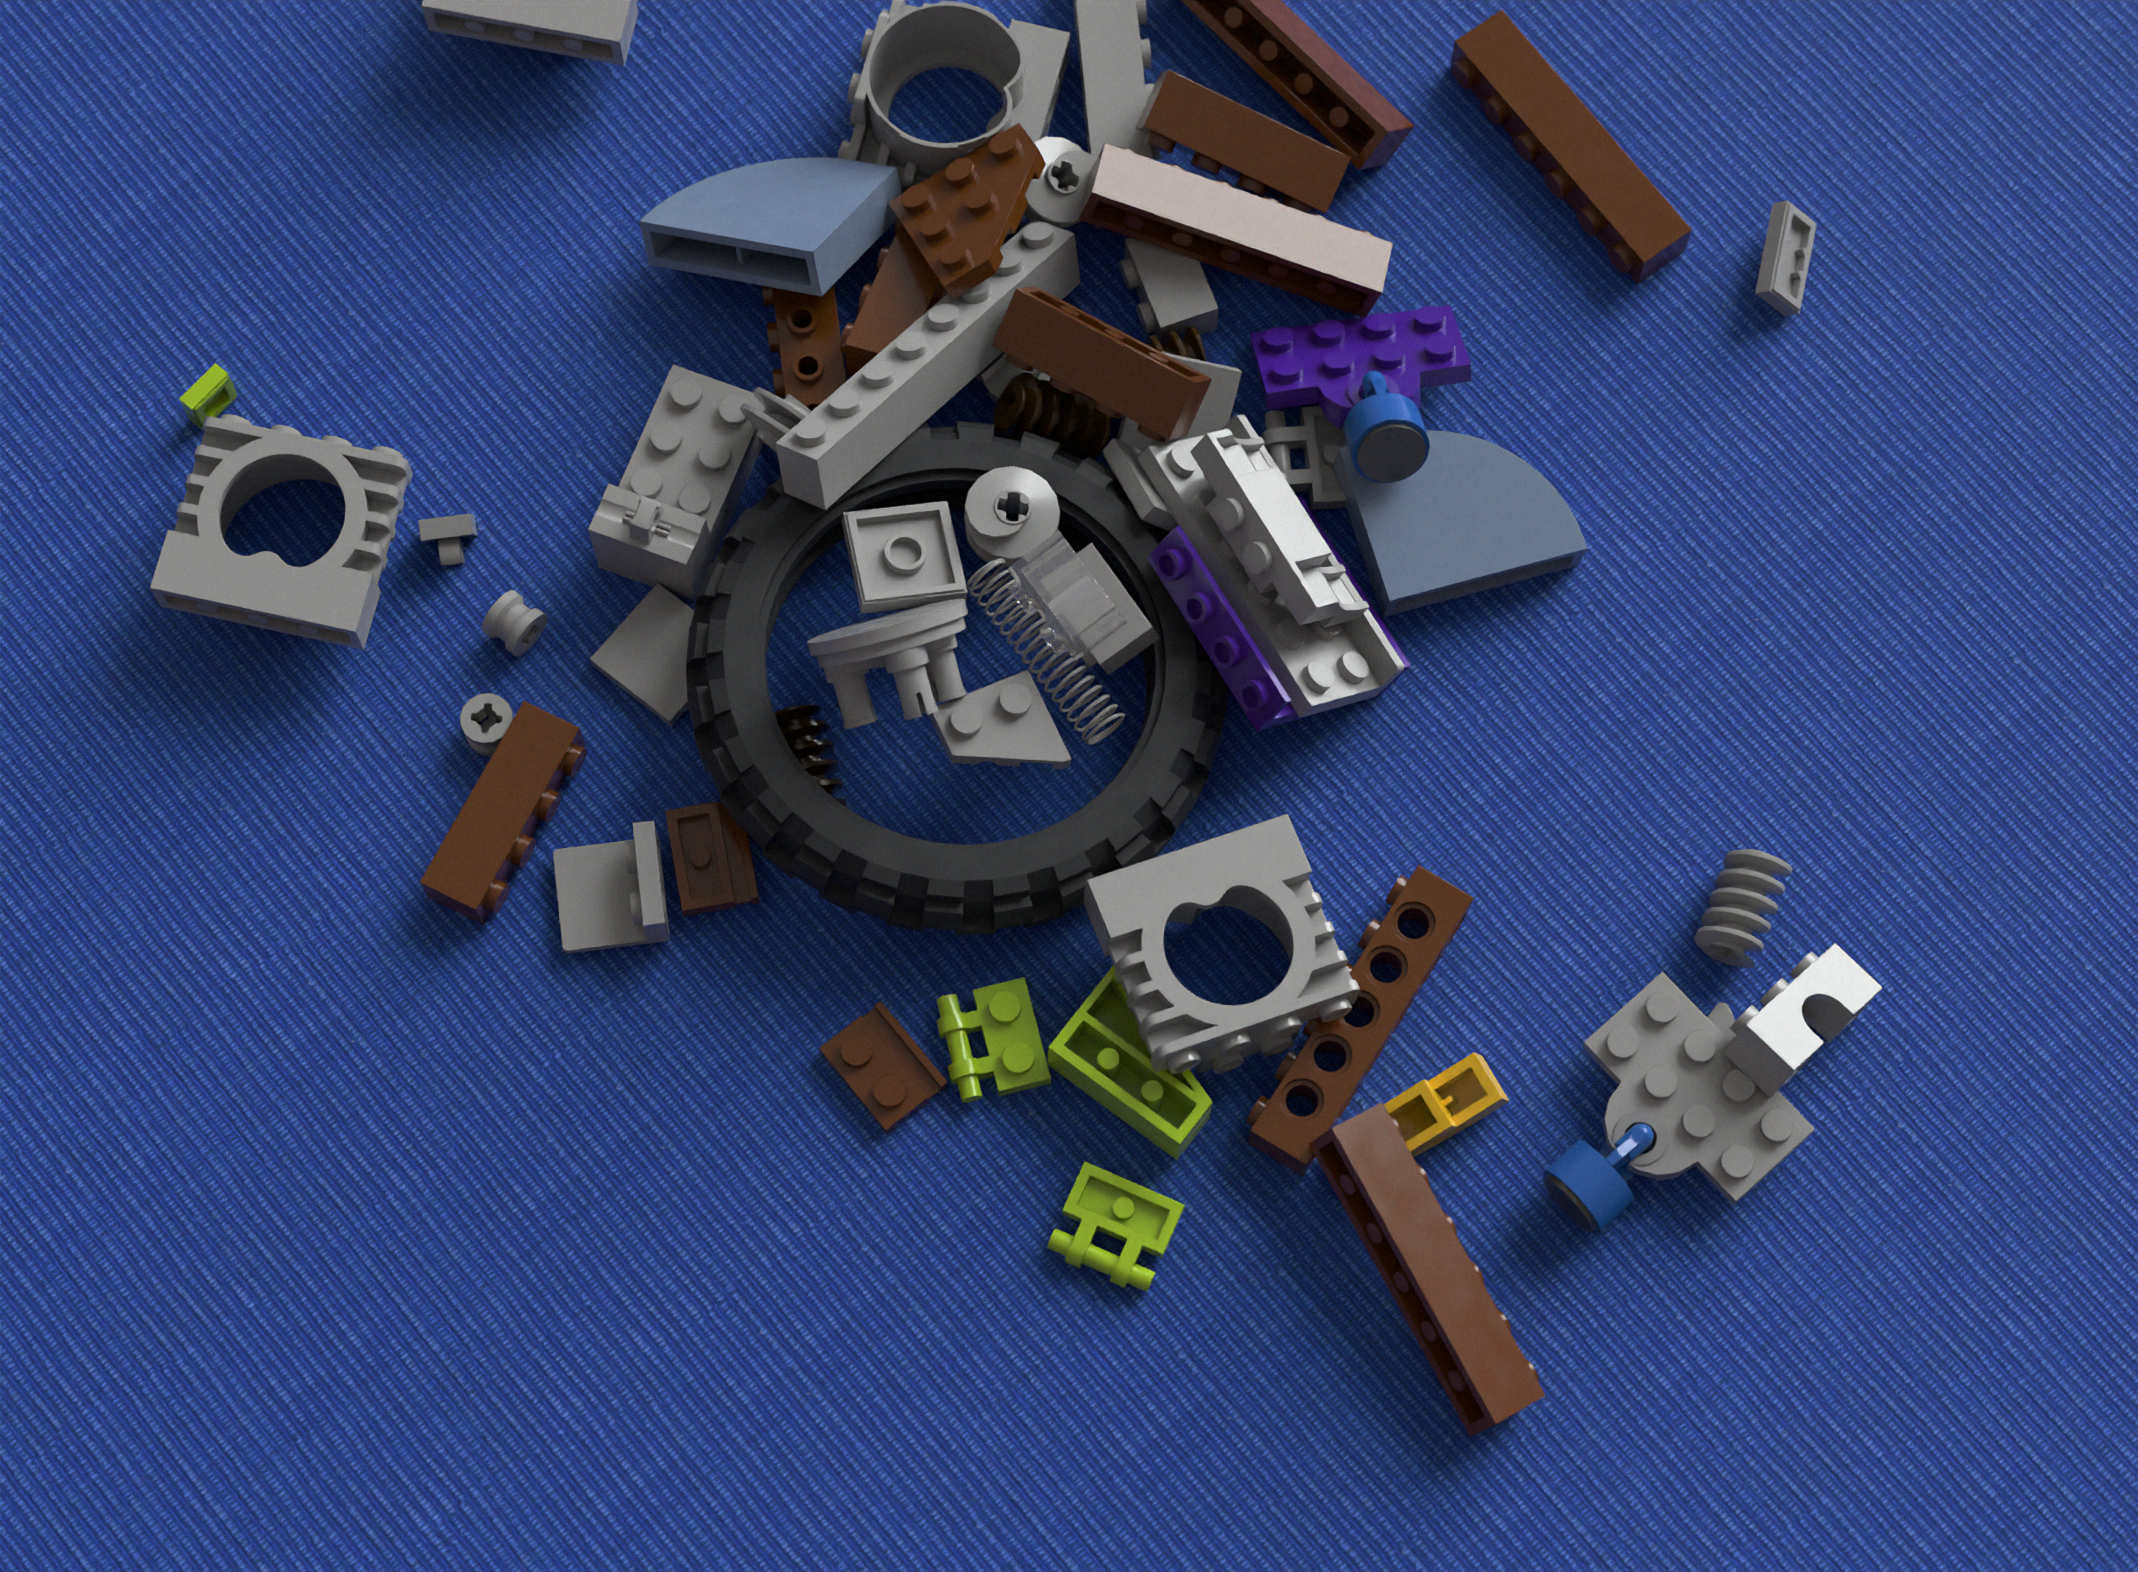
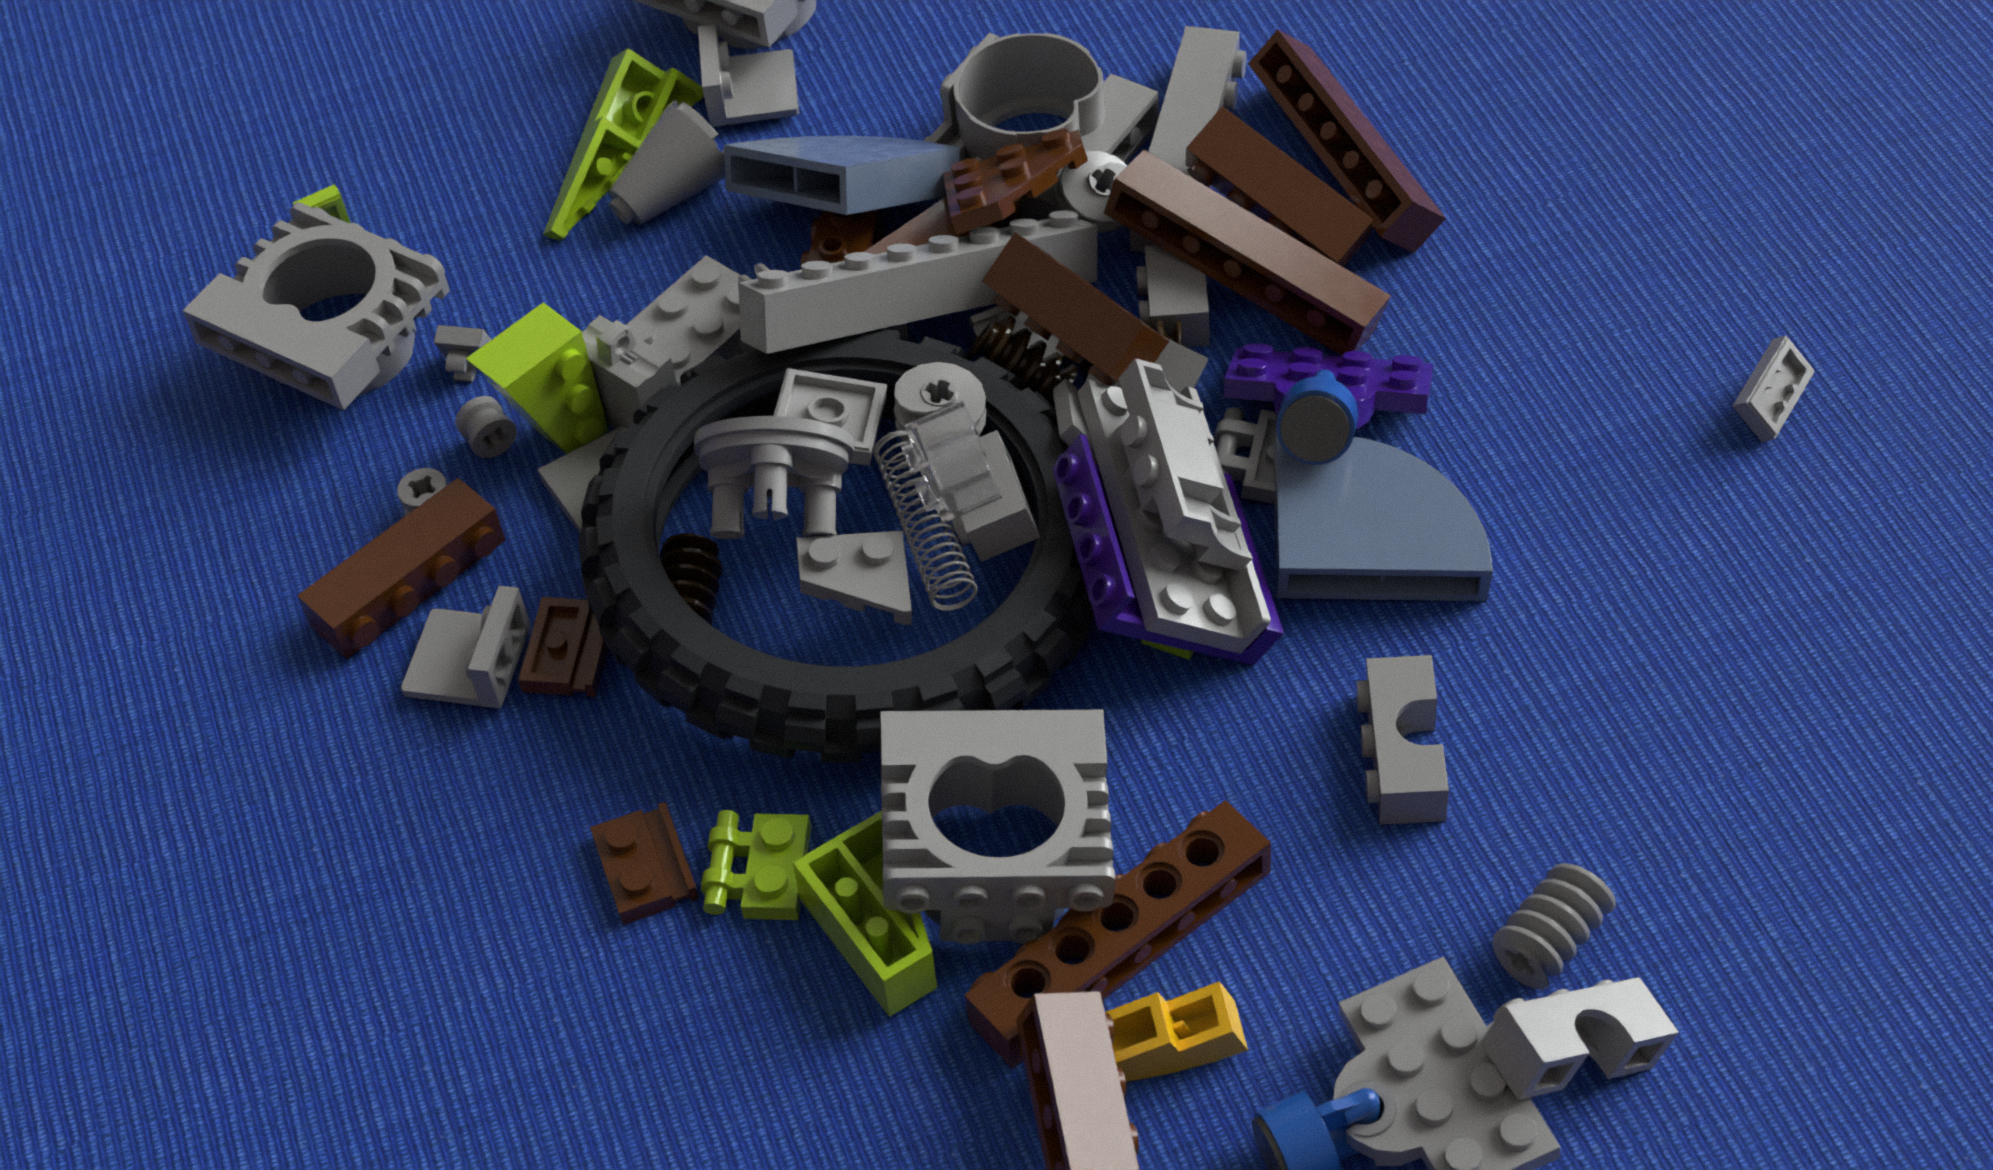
camera: 25 degrees right, 20 degrees down
lime plate [1047,1161,1185,1292] -> none
reddish brown brick [1450,10,1692,284] -> none
none -> lime wedge [466,302,609,454]
none -> lime wedge [543,48,704,240]
none -> light grey cone [609,100,725,225]
none -> light grey bracket [698,24,799,127]
none -> light grey arch [1356,655,1449,825]

